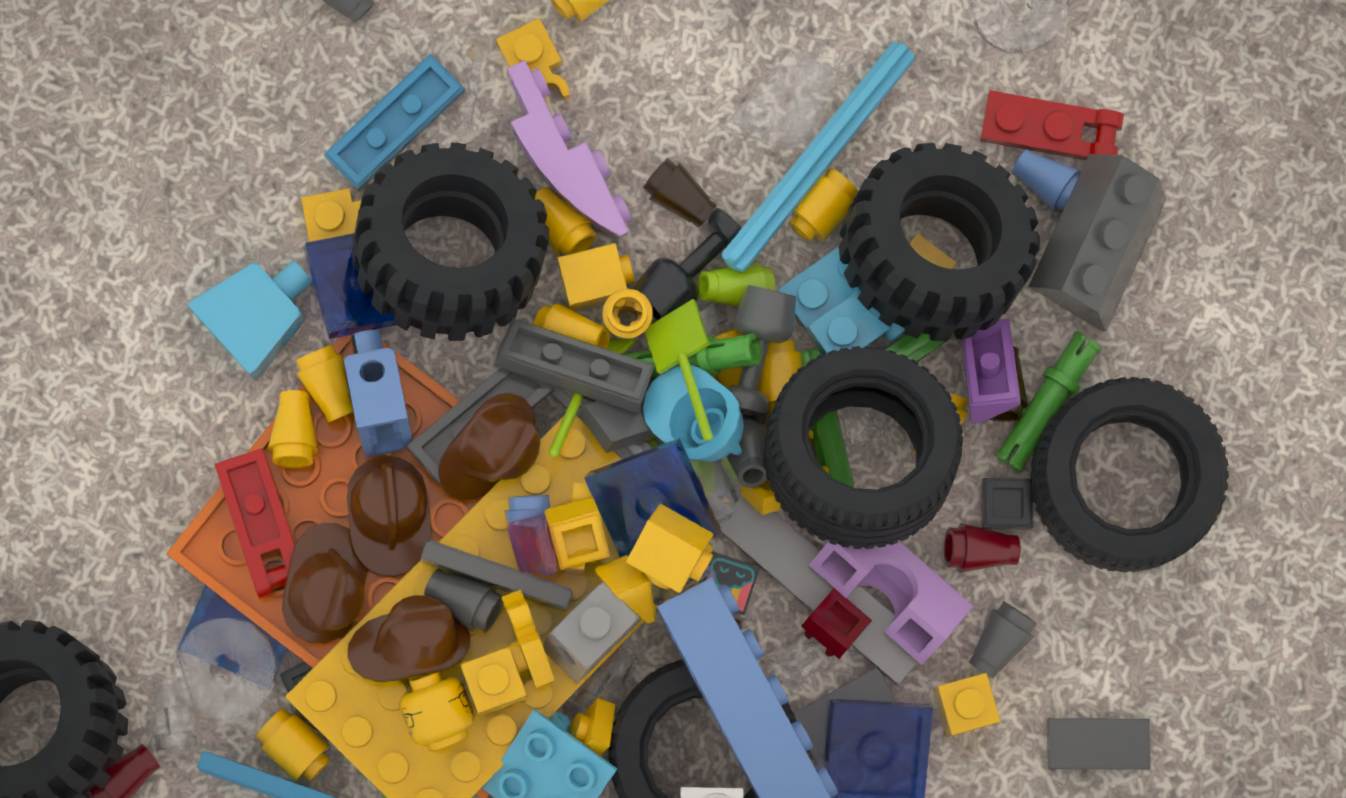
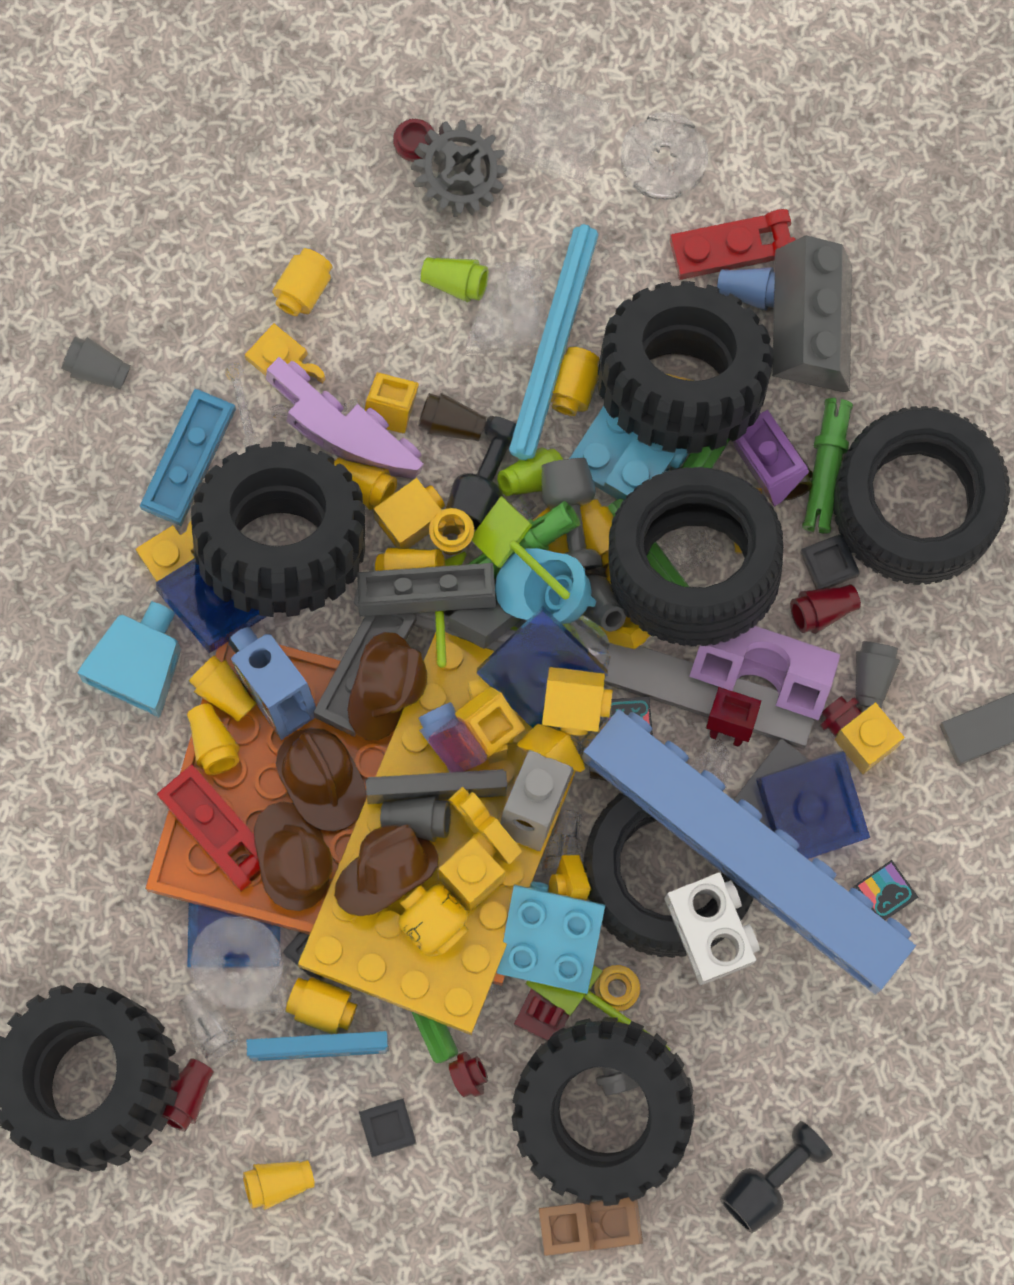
camera: 20 degrees left, 5 degrees down
none -> yellow slope [365,372,419,434]
none -> lime cone [421,257,489,303]
none -> dark red plate [820,696,862,737]

